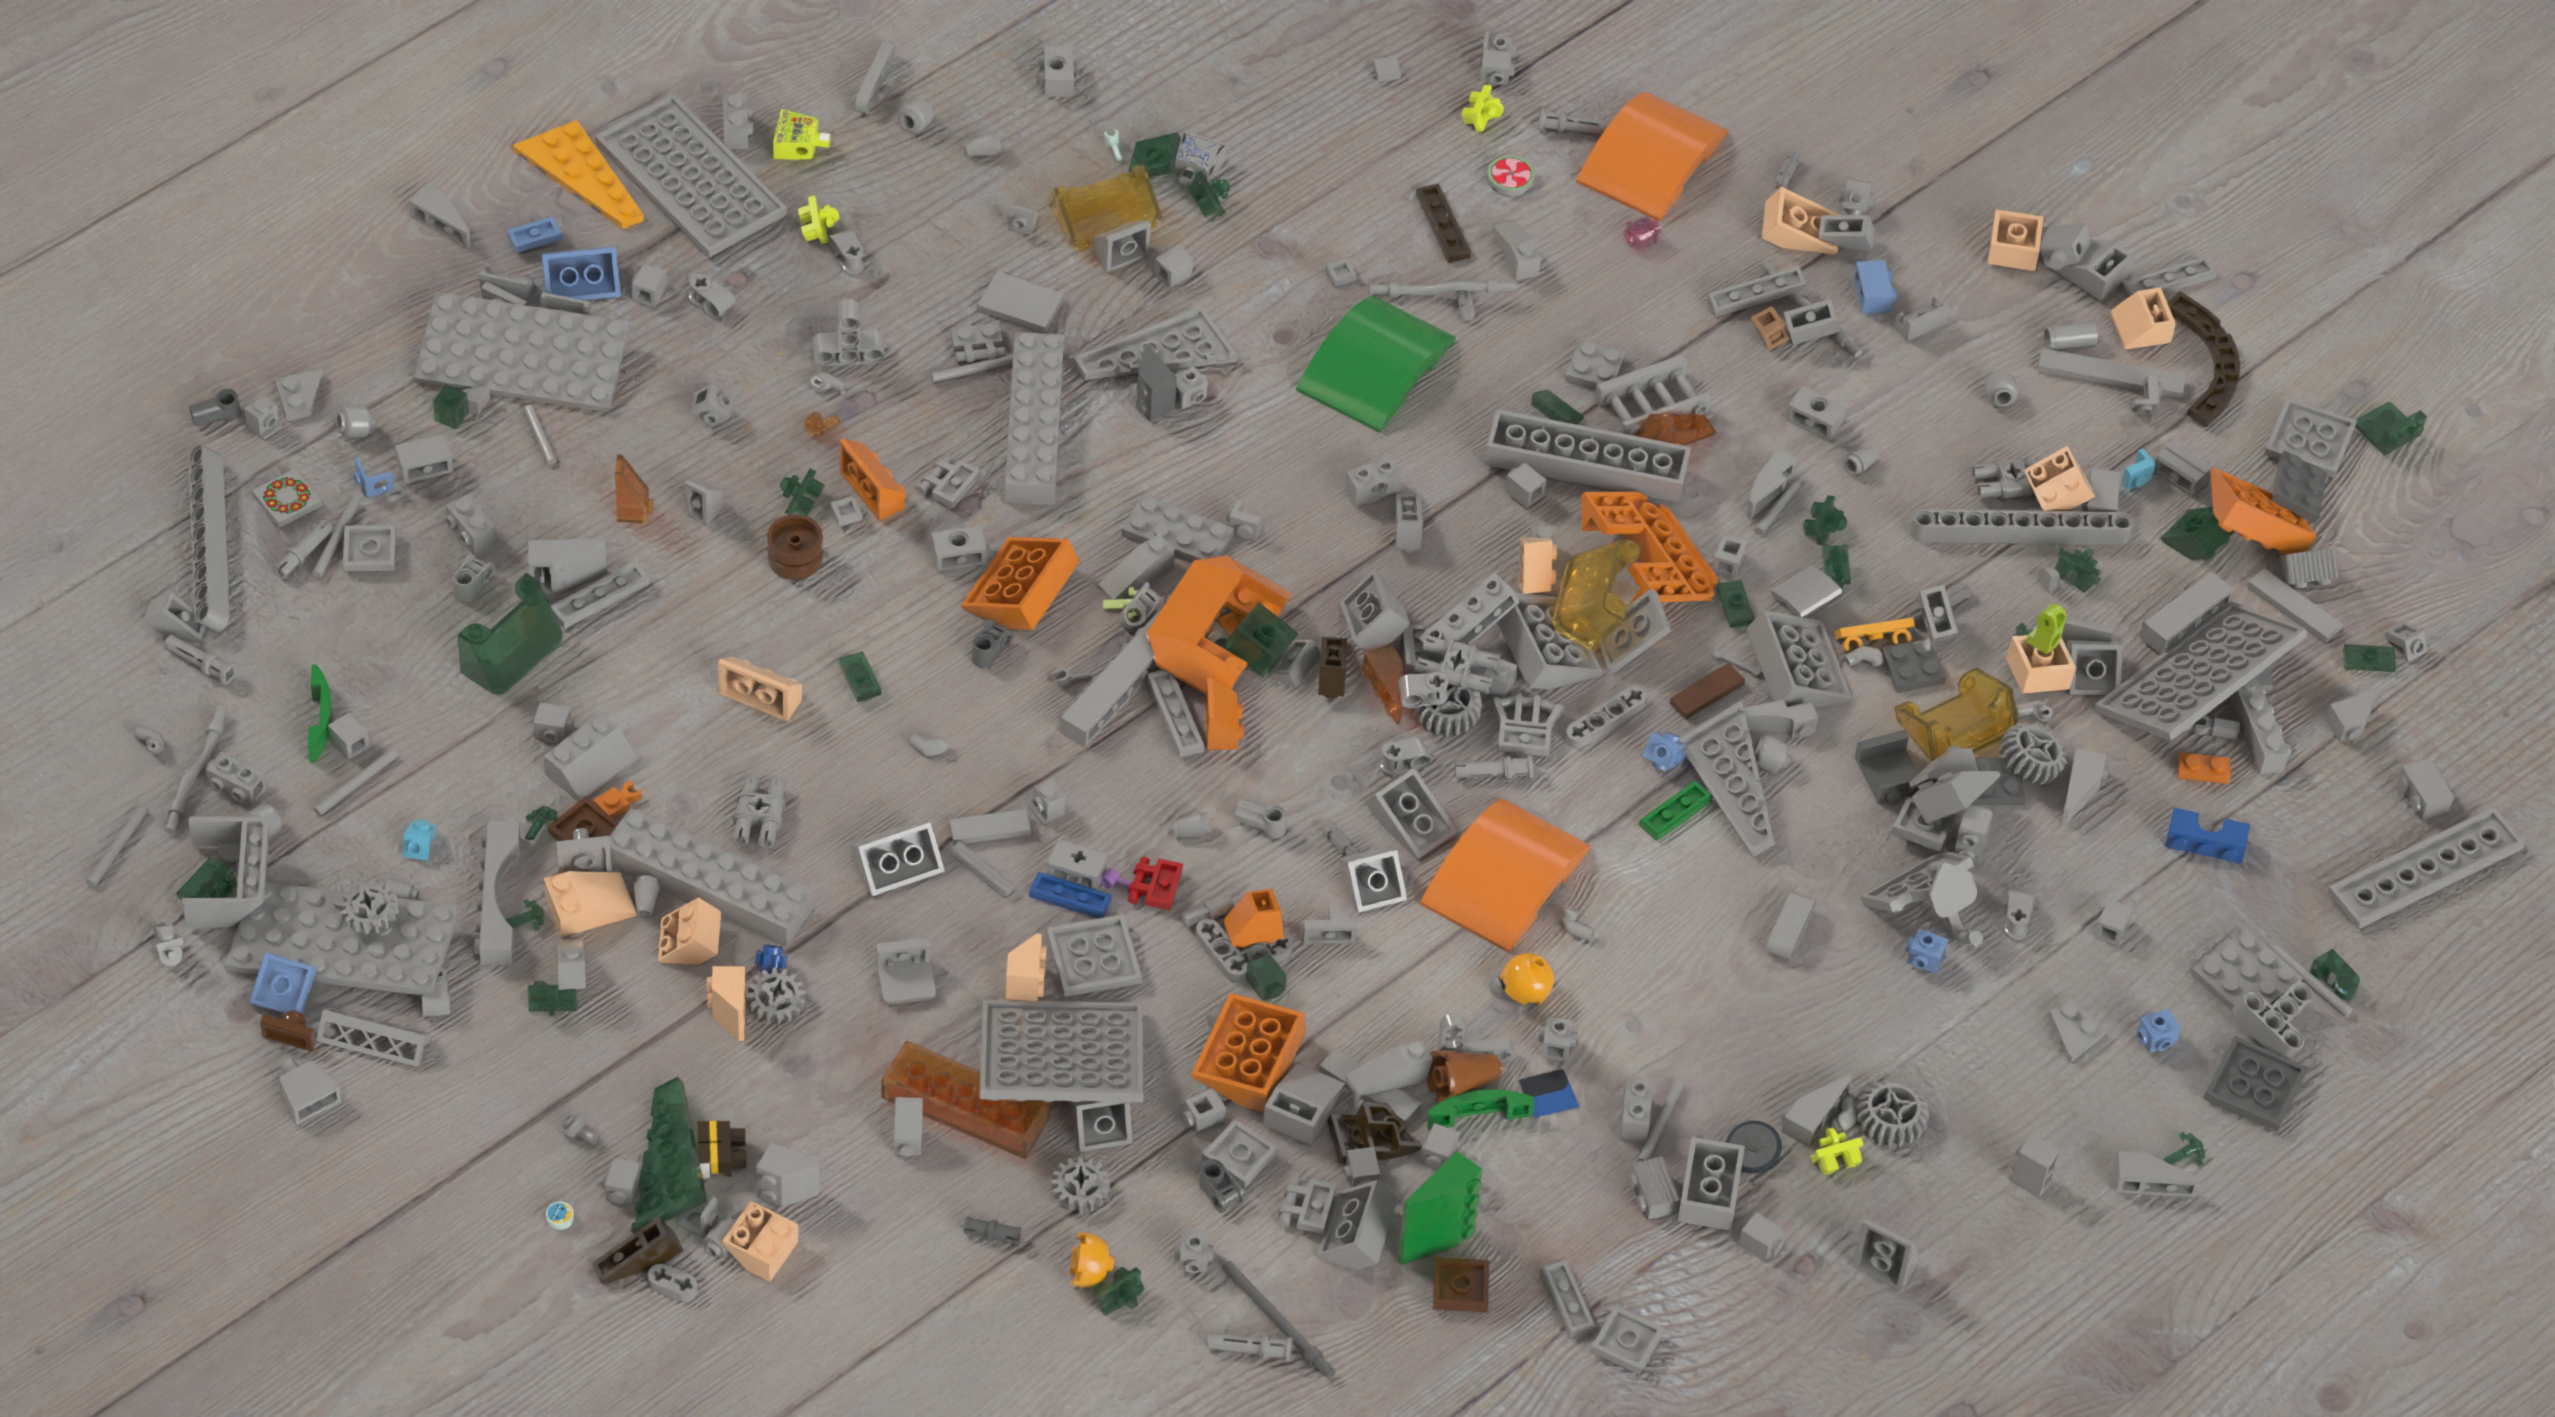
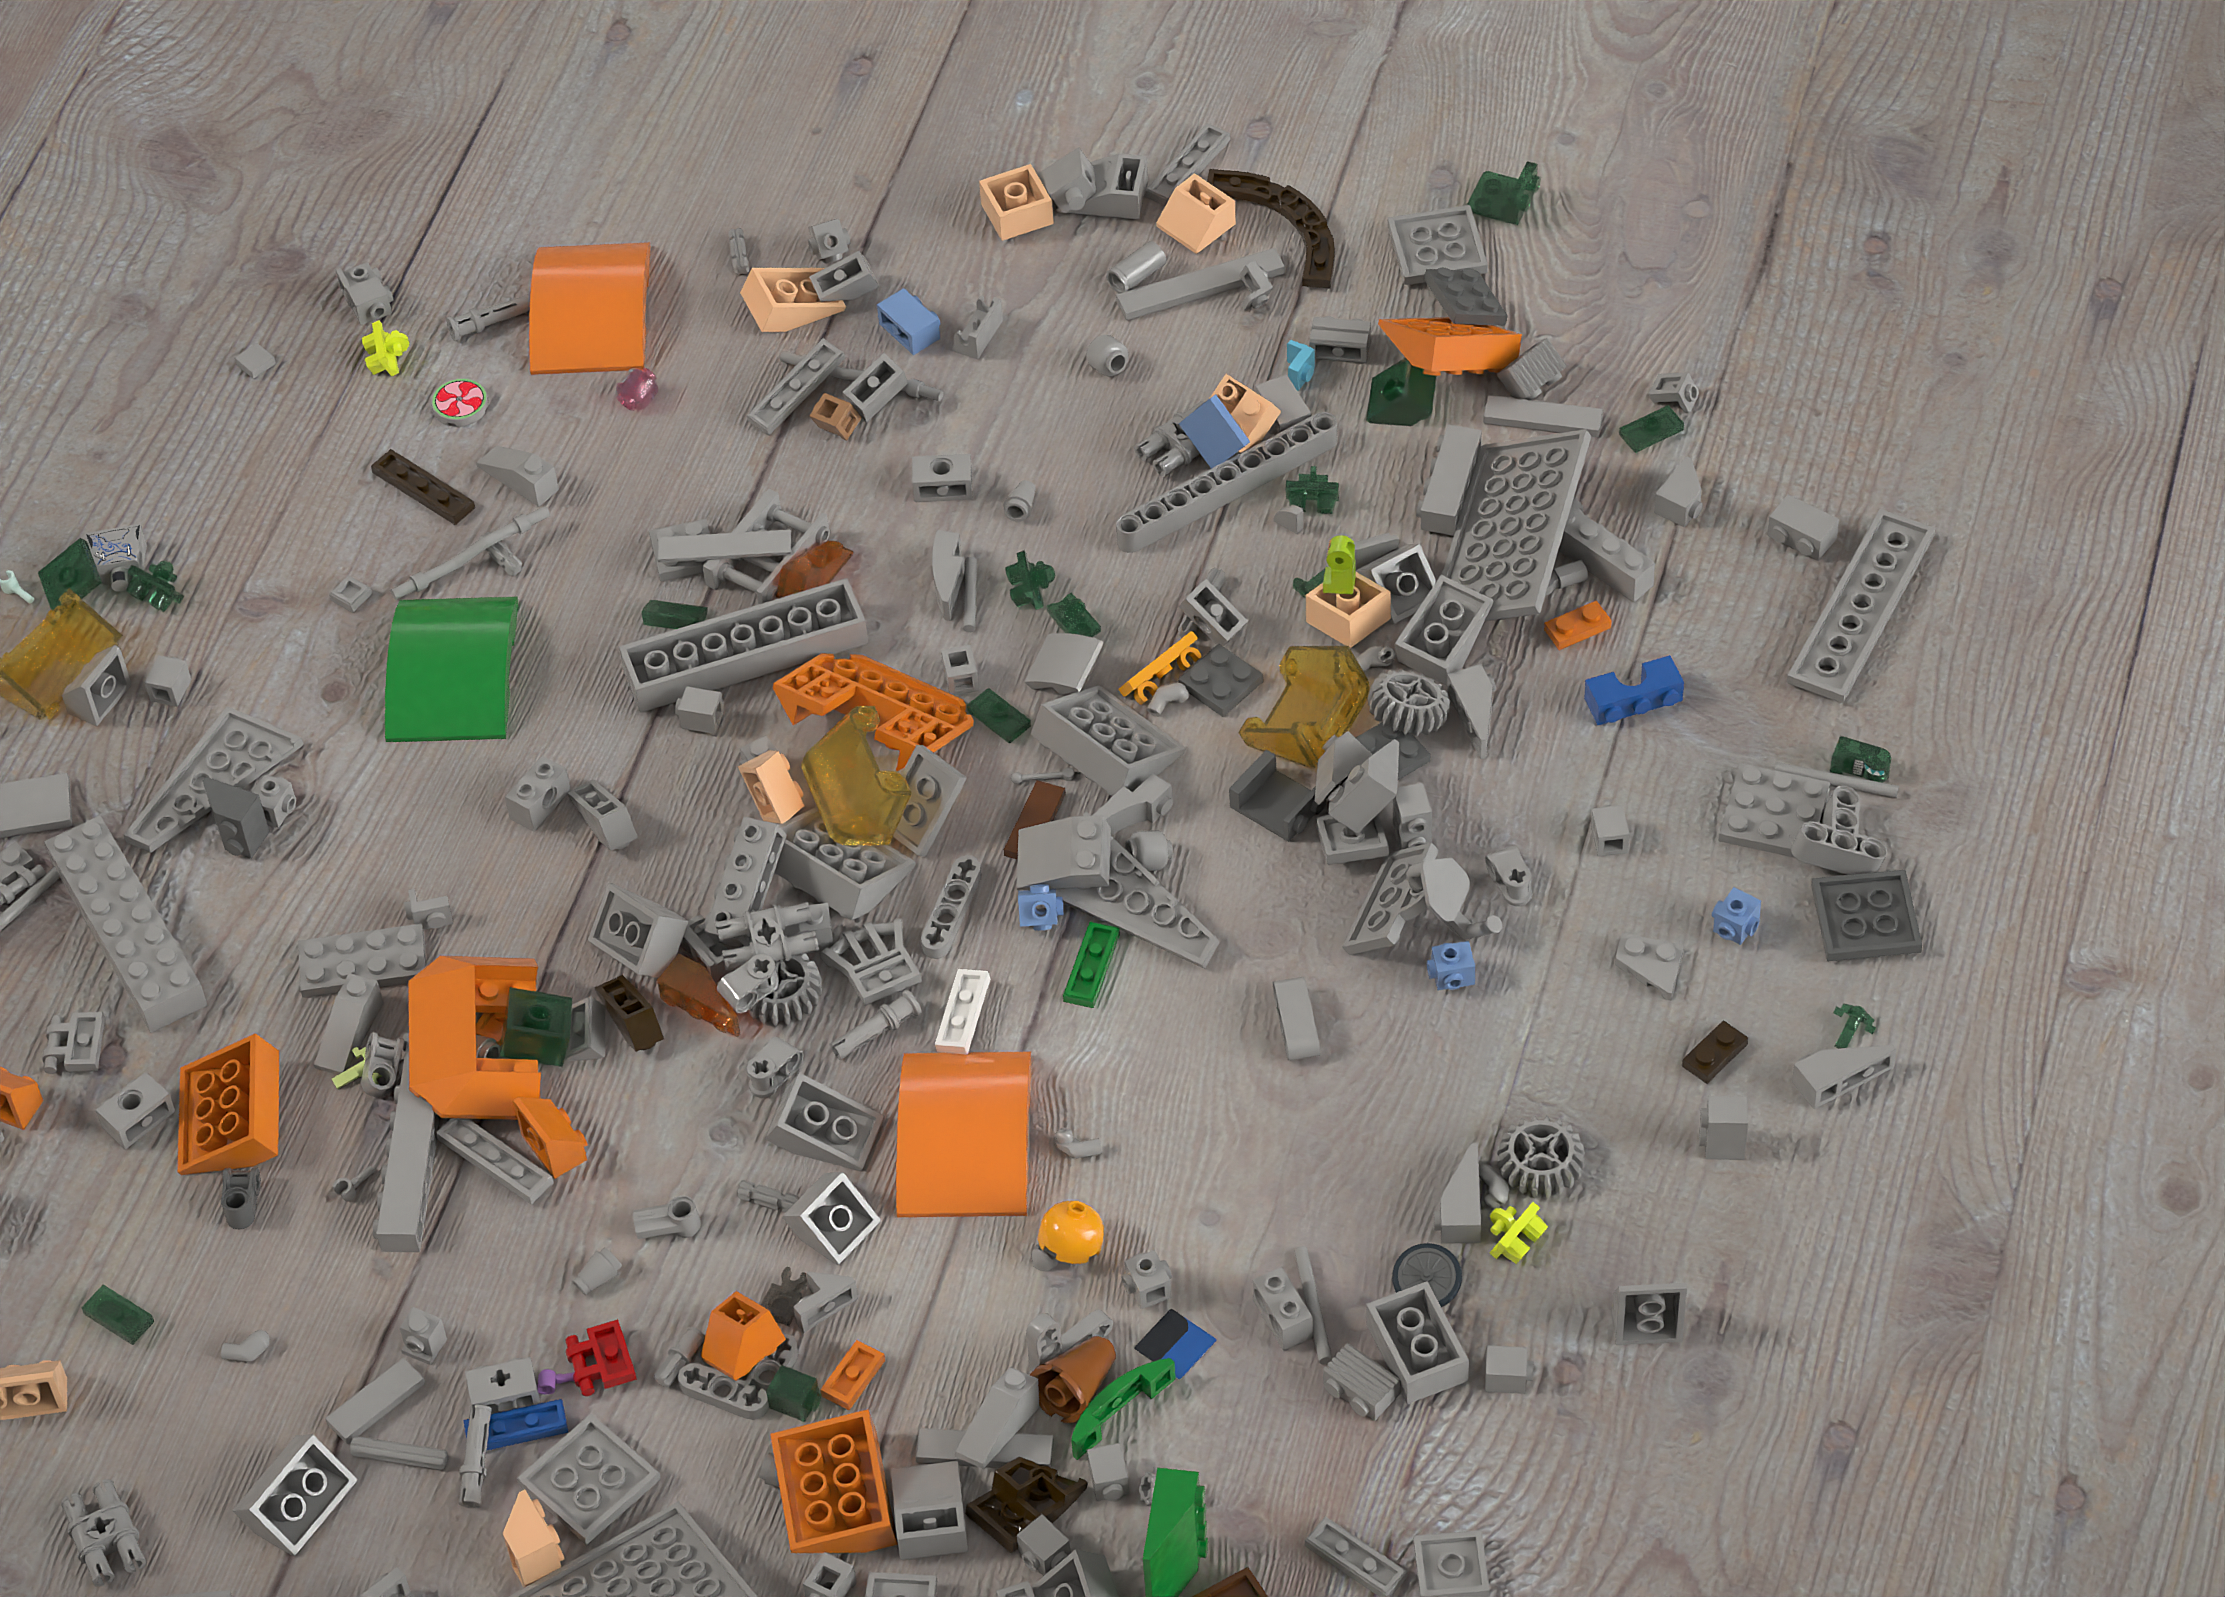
camera: 25 degrees left, 0 degrees up
none -> light grey pin [459,1405,492,1508]
none -> light grey piece [658,529,791,562]
none -> clear smoke plate [761,1267,807,1326]
none -> orange plate [820,1340,885,1410]
none -> white plate [935,969,990,1055]
none -> light grey slope [1017,815,1111,890]
none -> medium blue tile [1179,395,1250,468]
none -> light grey slope [1395,575,1493,685]
none -> dark brown plate [1682,1020,1748,1084]

